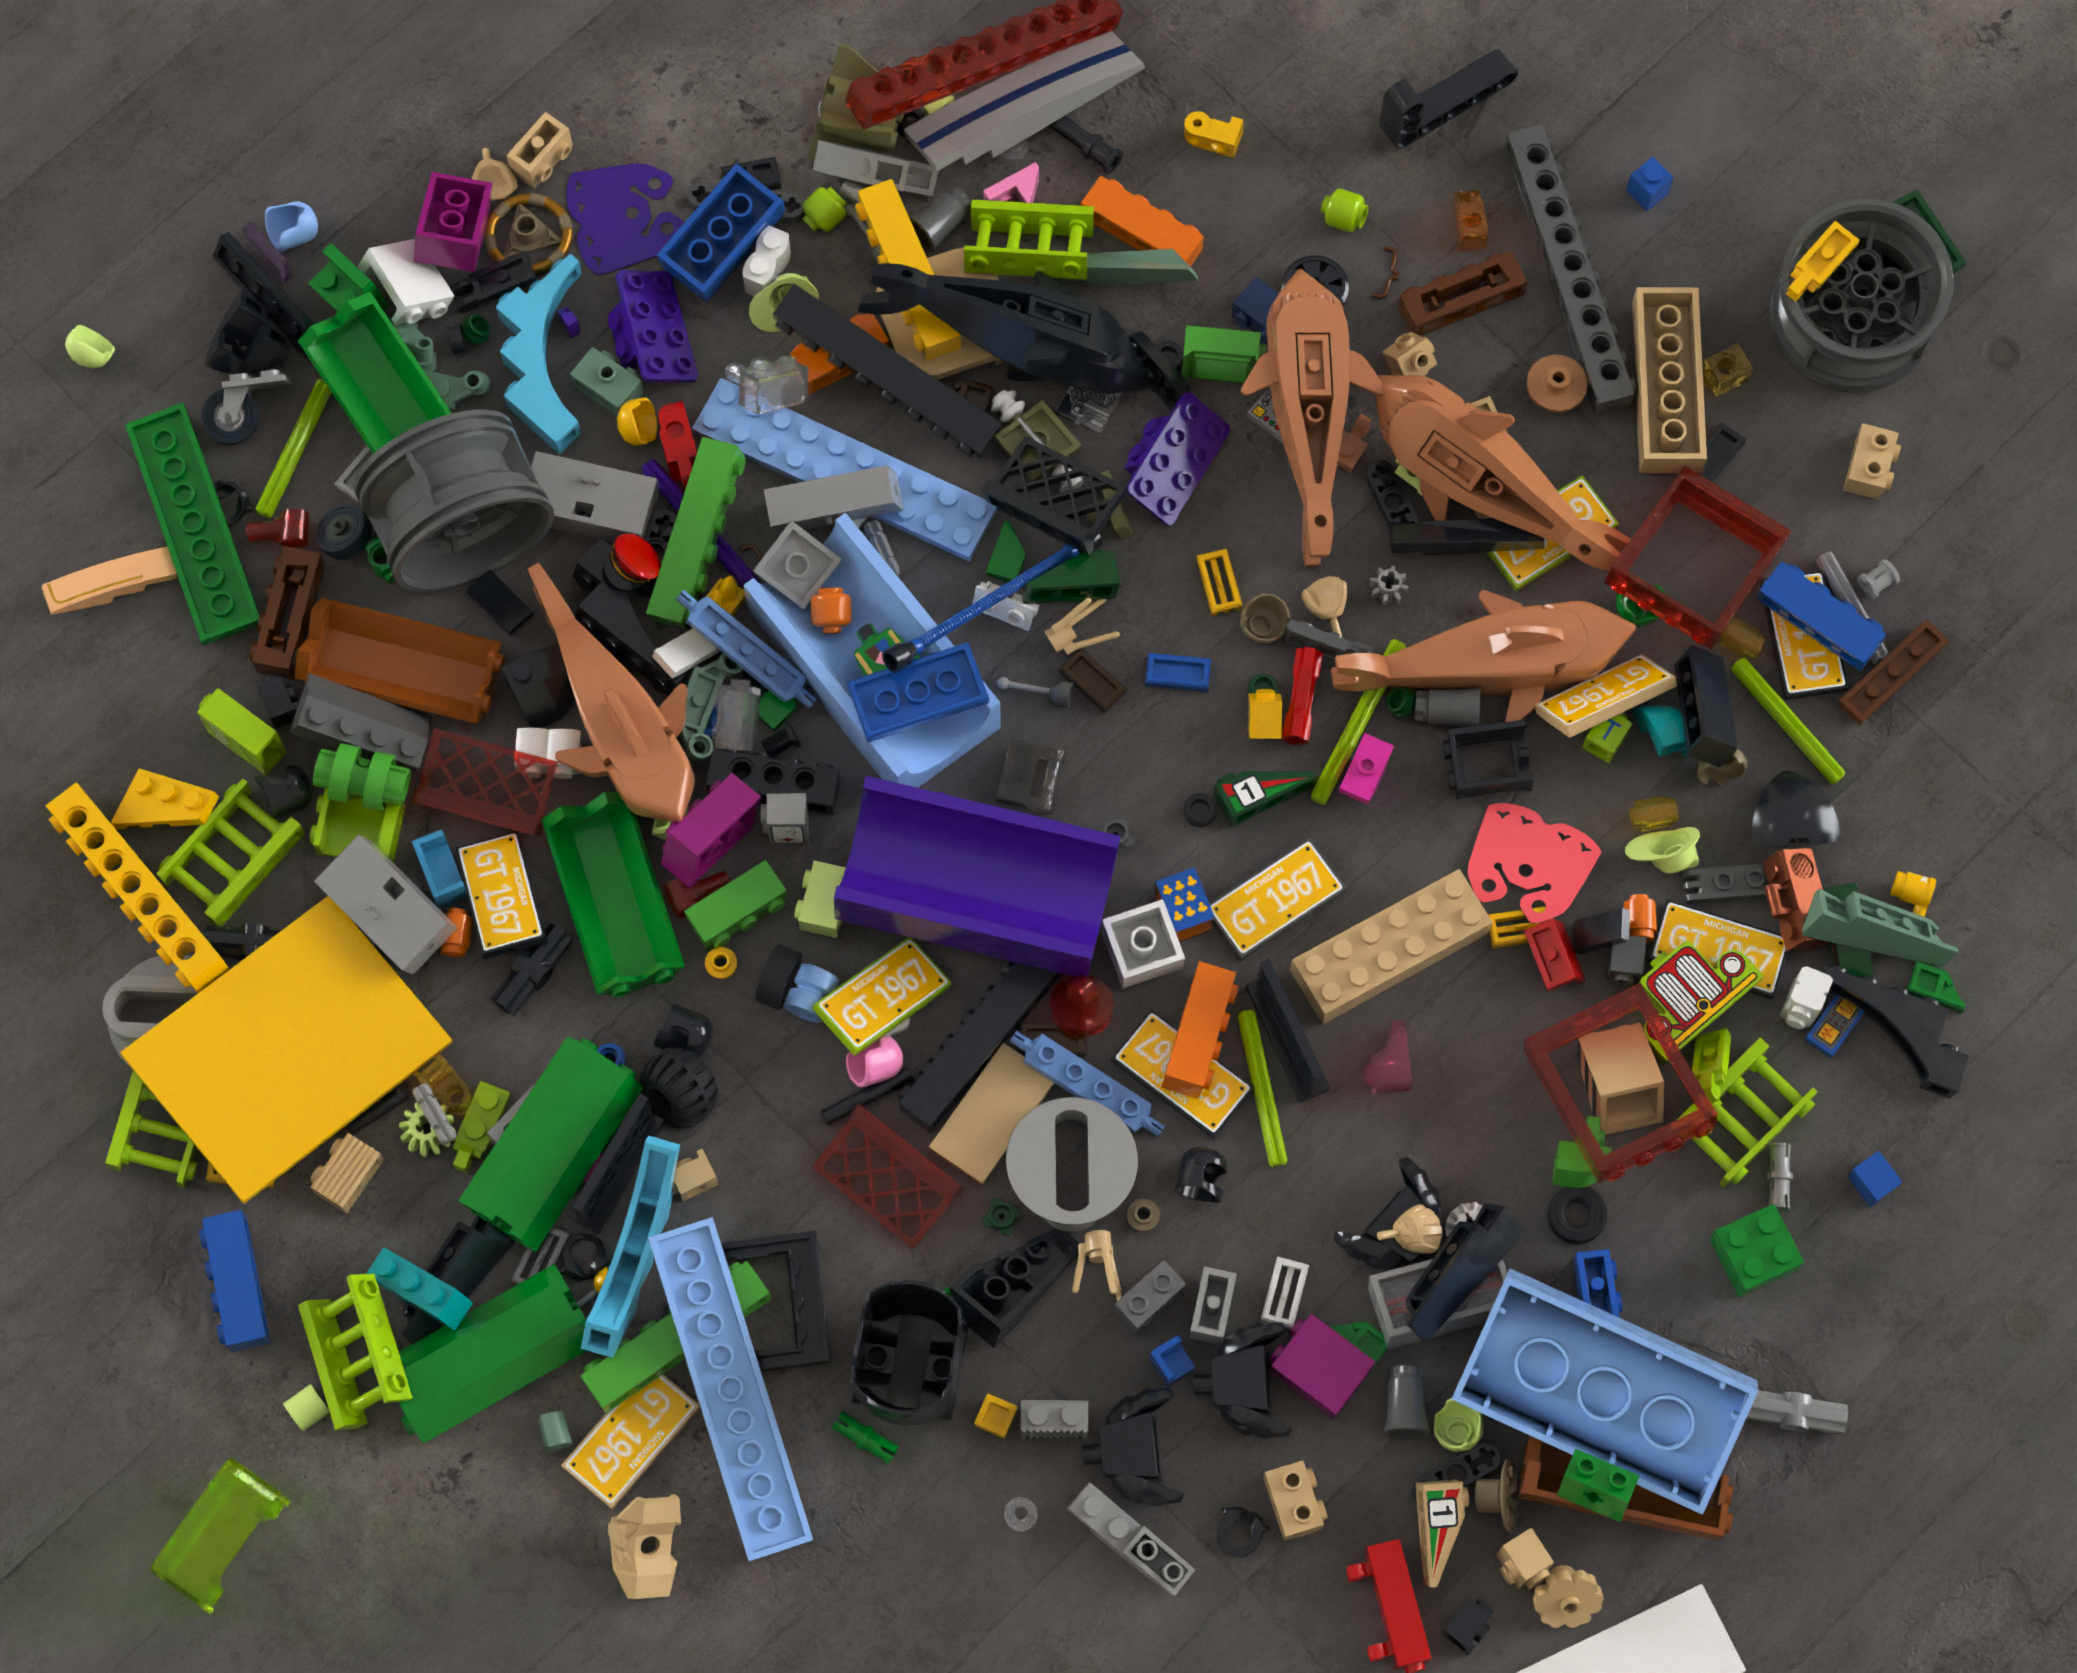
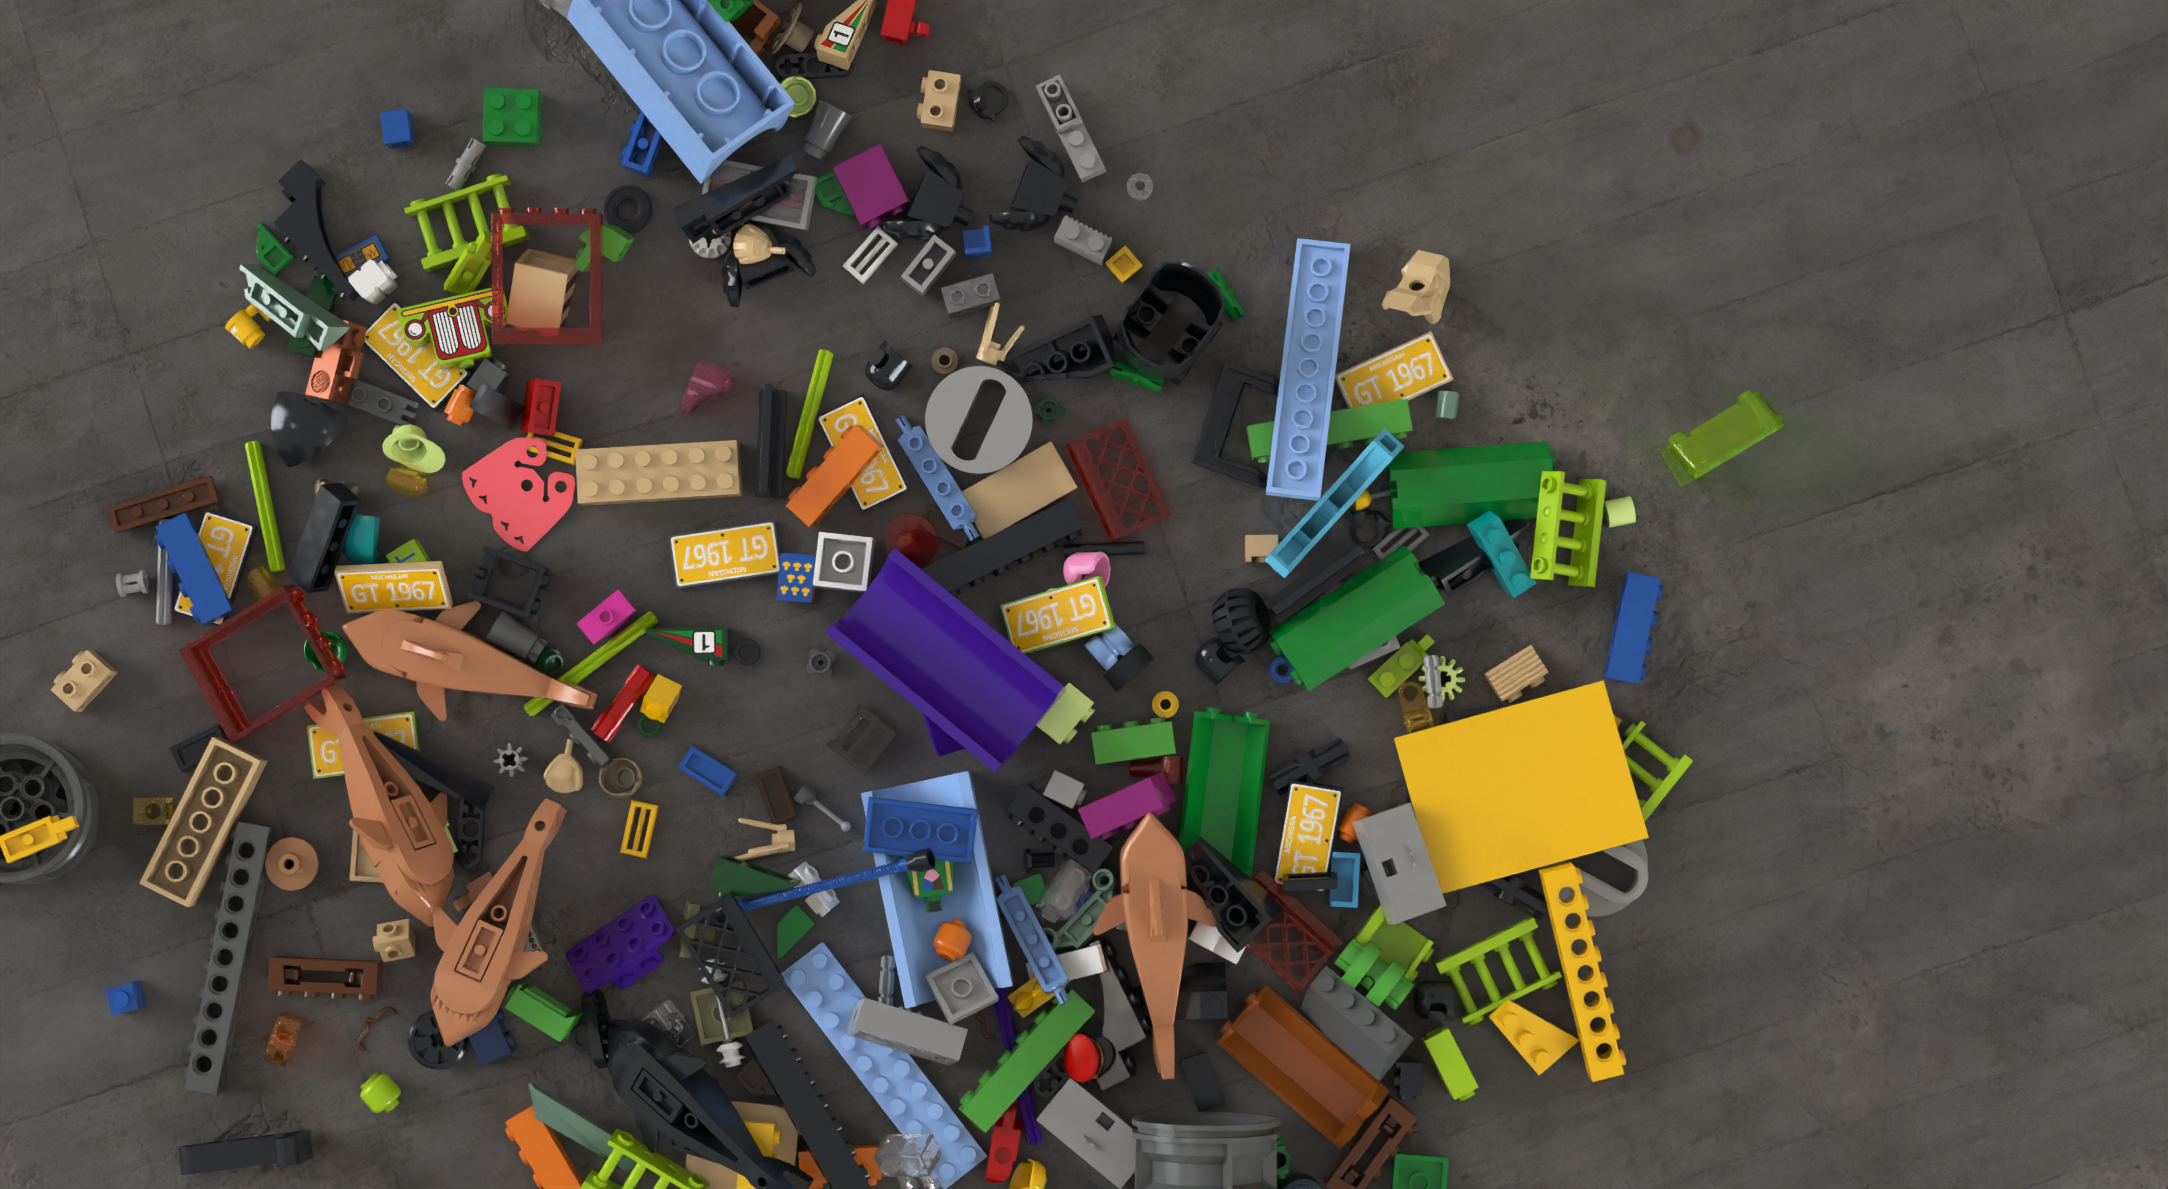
camera: 150 degrees left, 15 degrees up
none -> black wedge [1184,837,1284,953]
none -> black tile [1283,872,1338,891]

